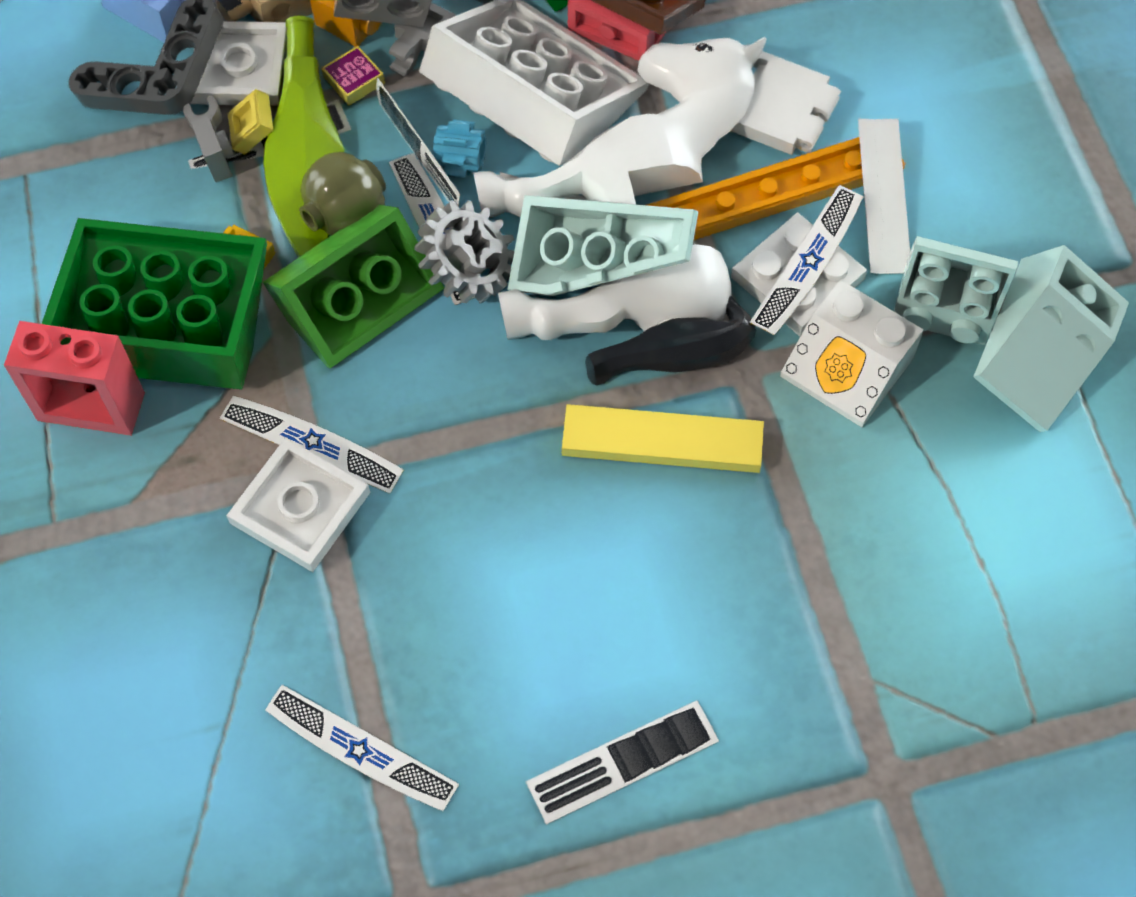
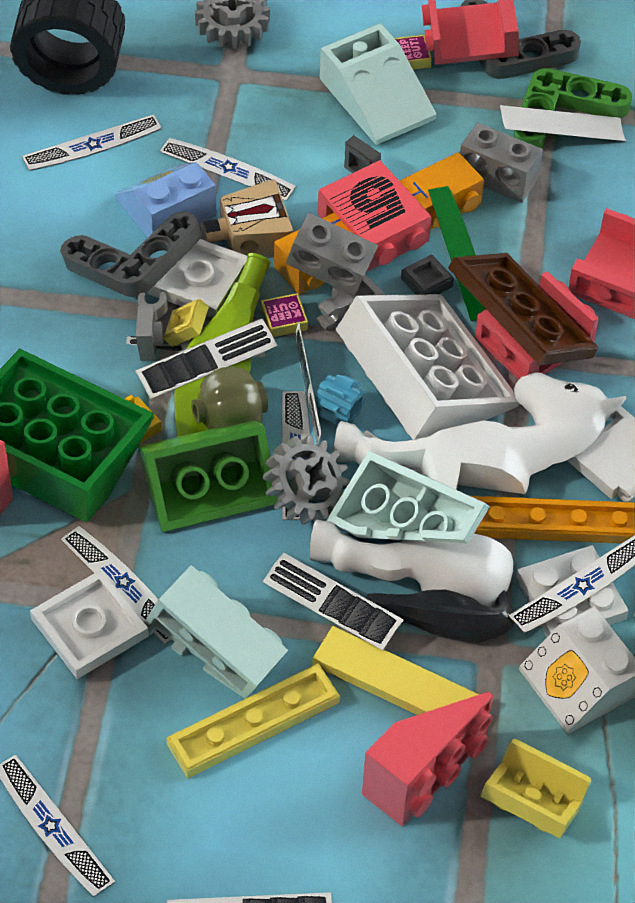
camera: 20 degrees right, 10 degrees down
none -> sticker [135,319,277,399]
none -> light aqua wedge [144,565,288,699]
none -> light yellow tile [166,663,340,779]
none -> sticker [263,553,404,650]
none -> coral slope [362,692,494,827]
none -> light yellow bracket [480,739,591,839]

